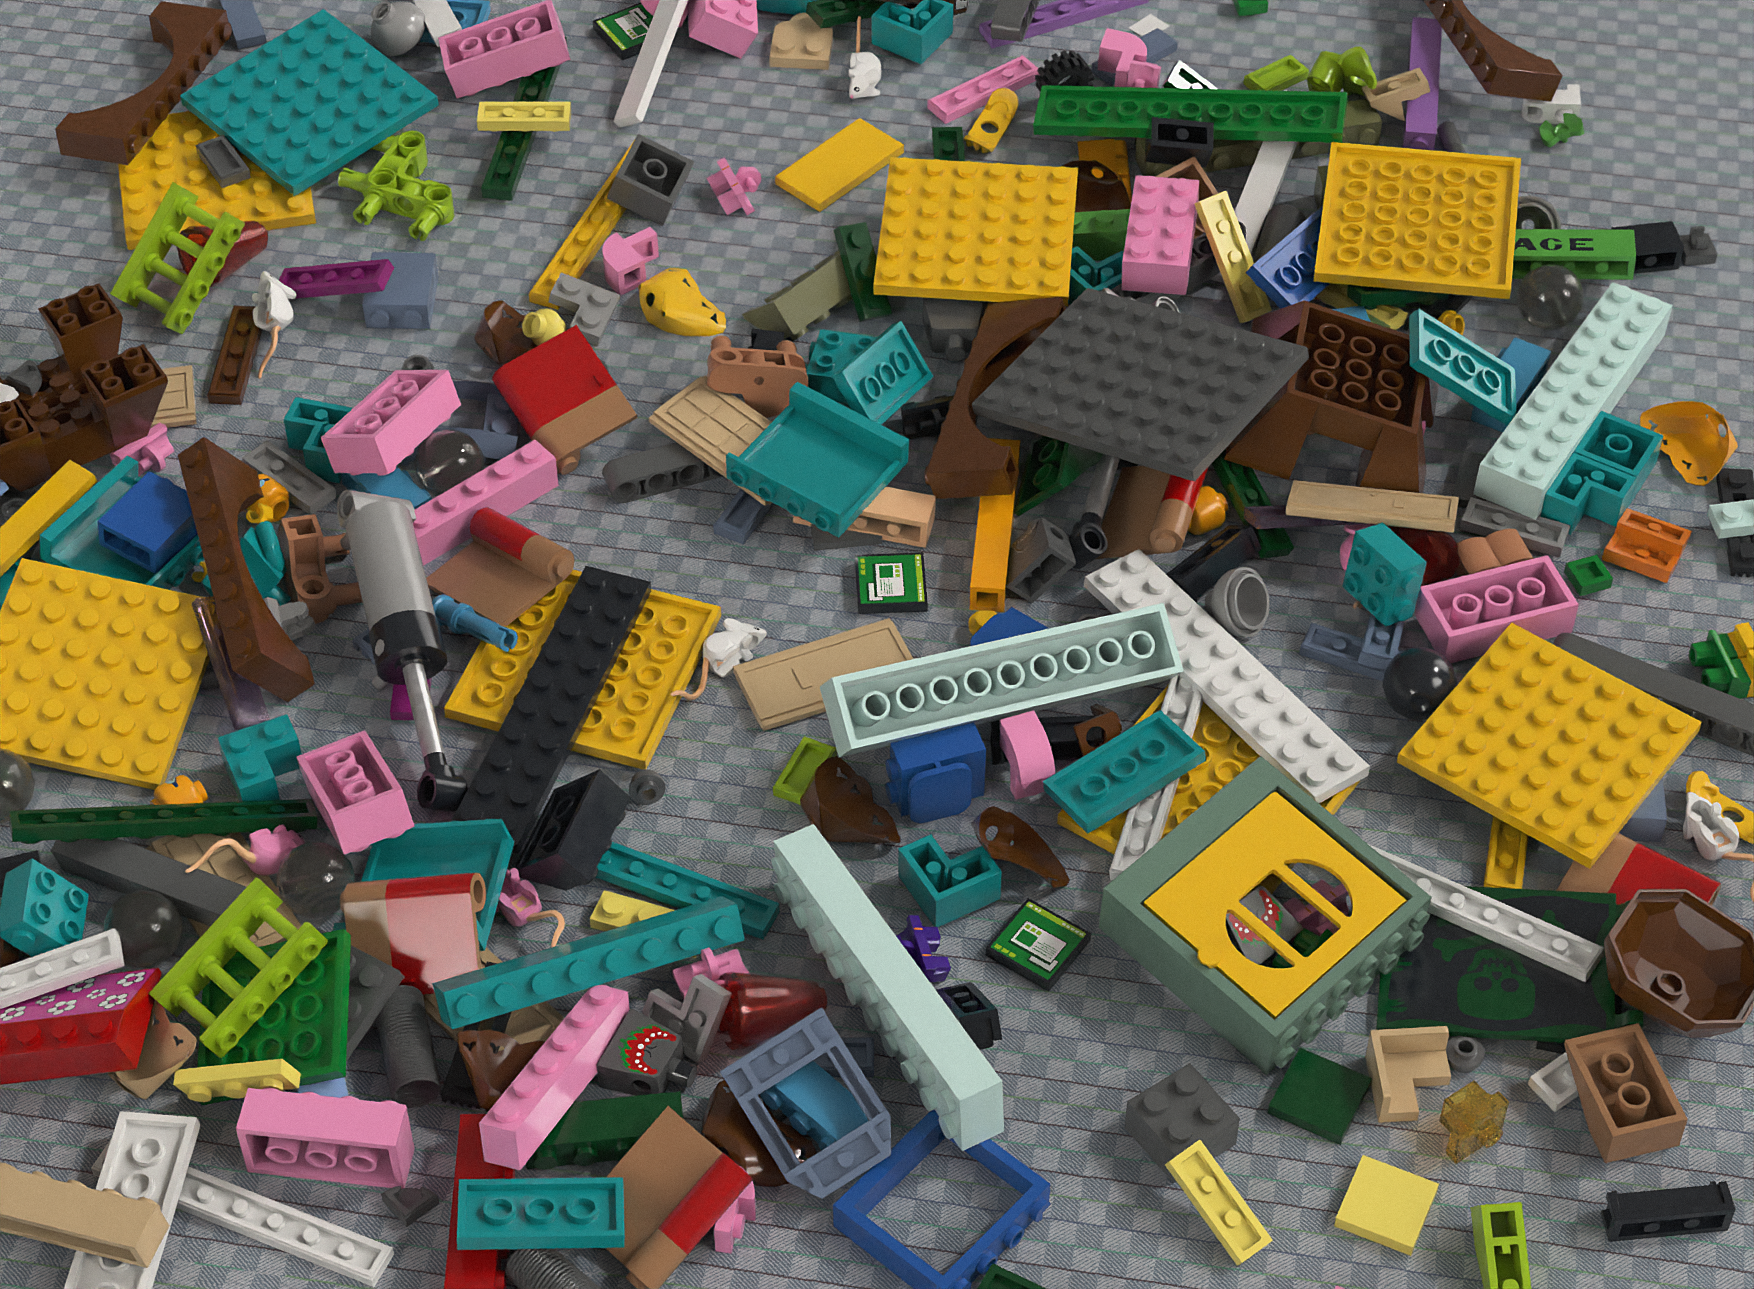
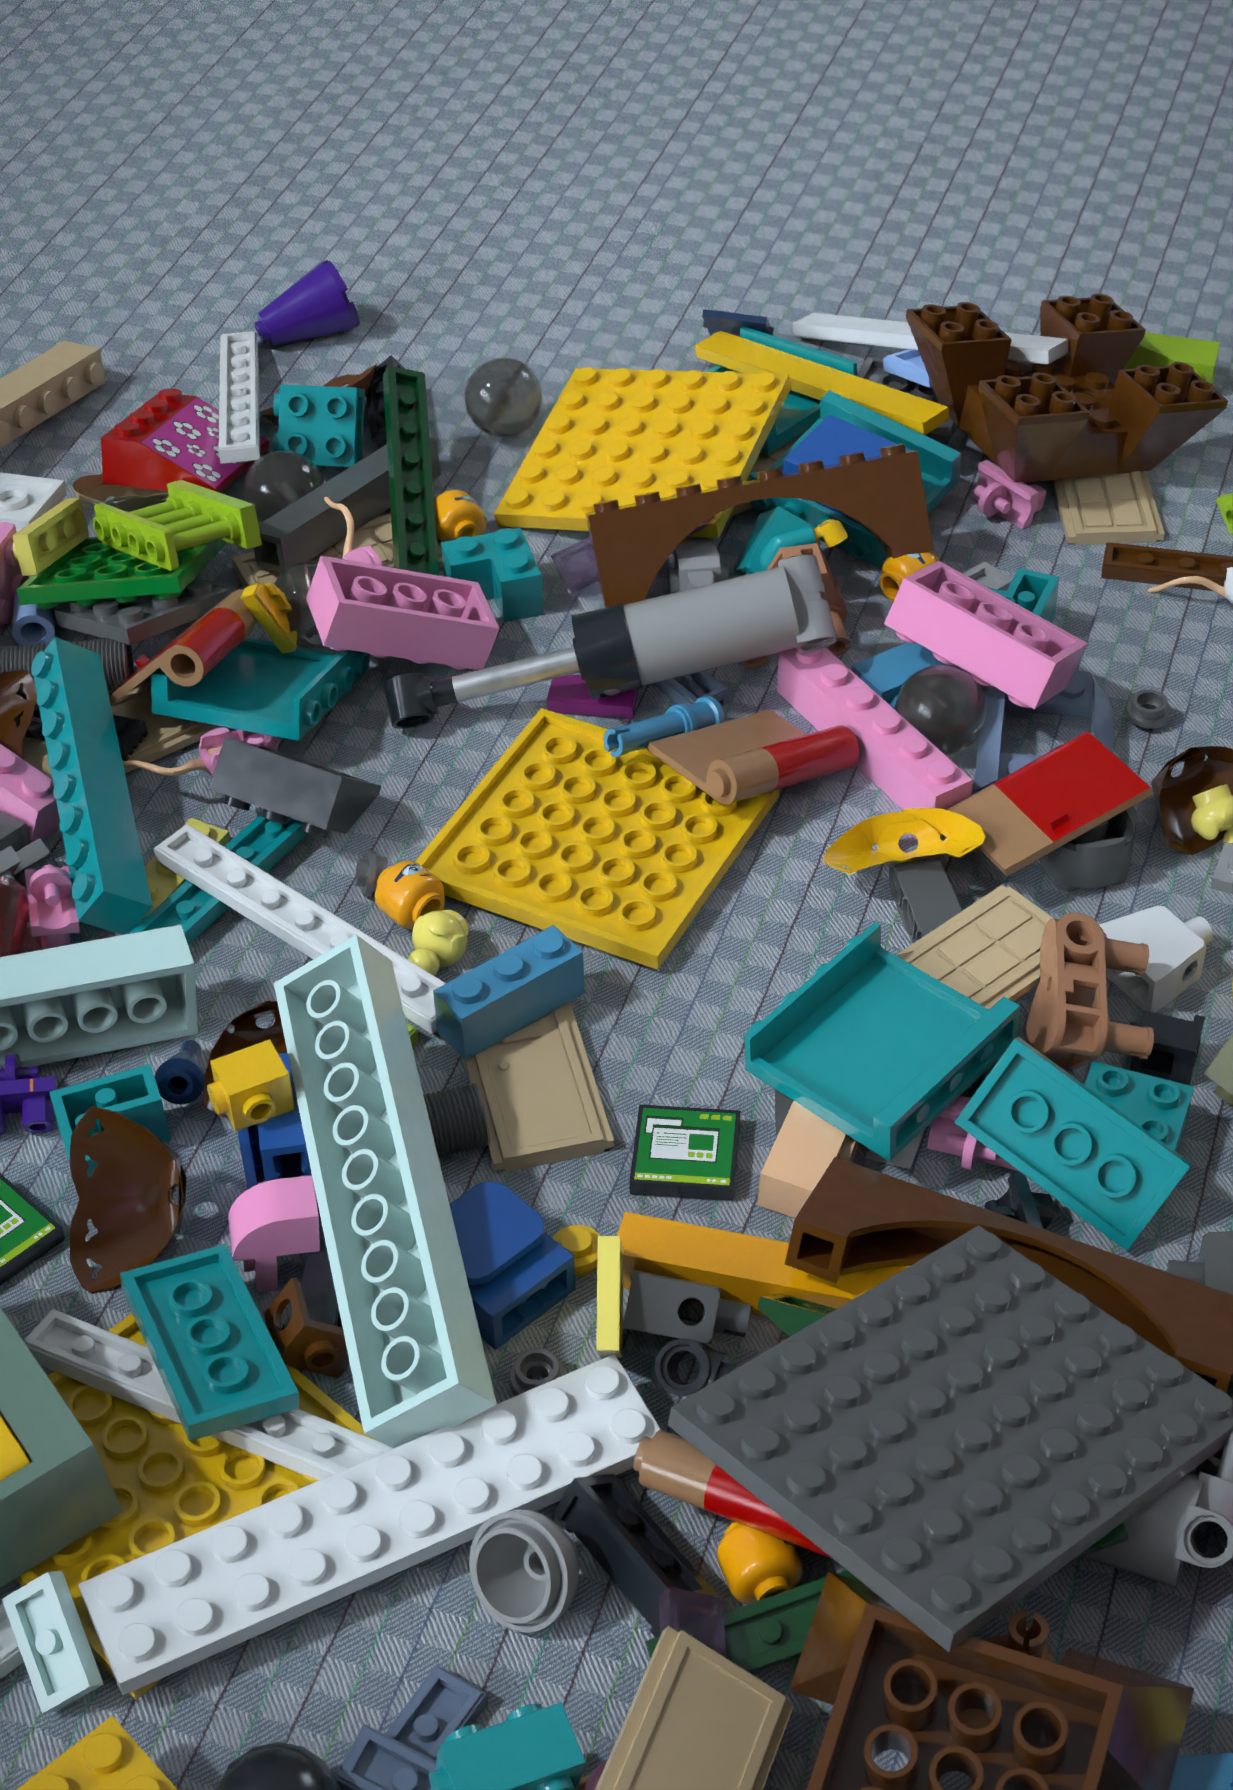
camera: 100 degrees right, 5 degrees down
dark grey tile [6,360,42,396] -> none
black plate [452,566,651,854] -> none
white animal [671,618,767,700] -> none
none -> light aqua plate [2,1571,104,1713]
none -> white tile [154,824,446,1034]
none -> dark blue cone [154,1040,205,1105]
none -> yellow brick [207,1039,295,1132]
none -> yellow tile [240,582,297,654]
none -> light orange head [375,860,445,930]
none -> light yellow animal [407,910,469,976]
none -> dark azure brick [433,925,585,1060]
none -> light yellow tile [596,1236,624,1358]
none -> yellow piece [822,807,986,875]
none -> white torso [1099,905,1213,1013]

